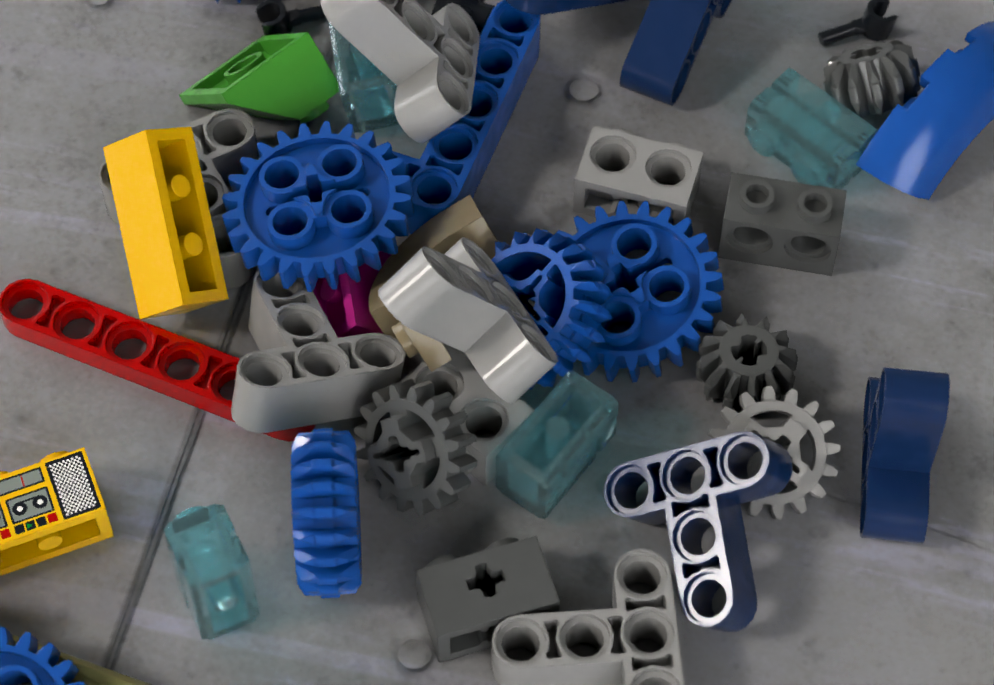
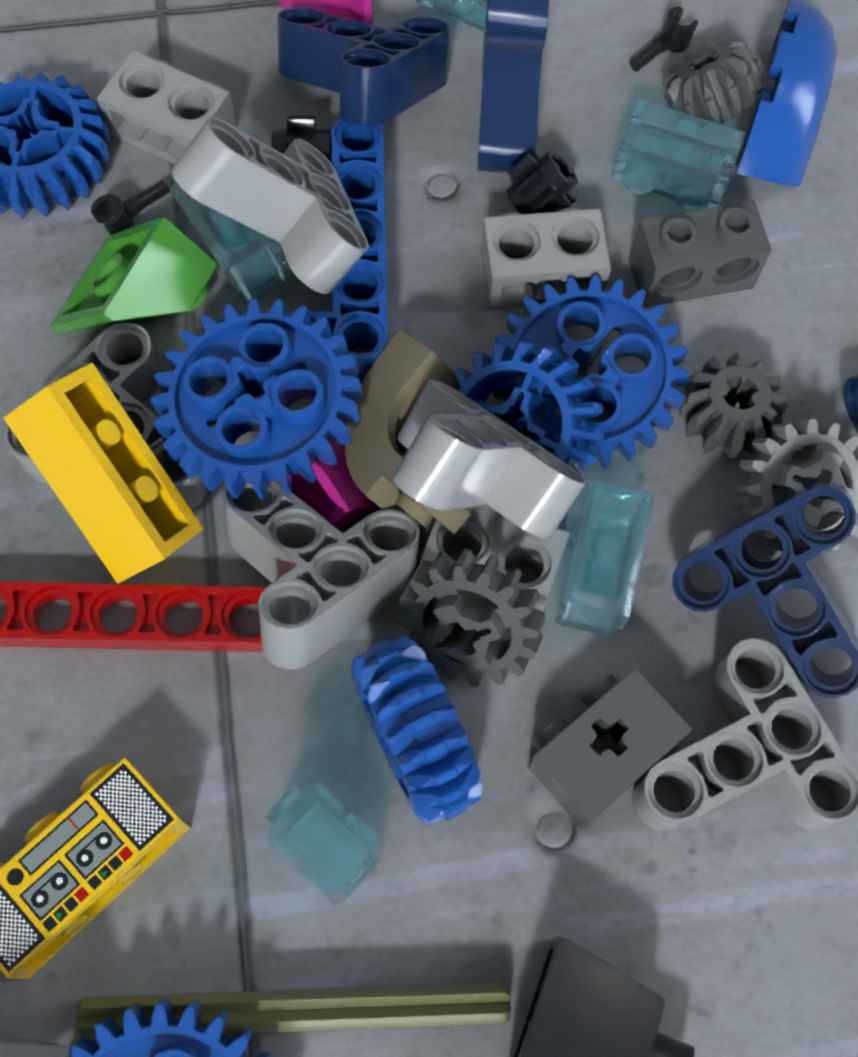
camera: 25 degrees left, 10 degrees up
none -> black gear [507,149,578,214]

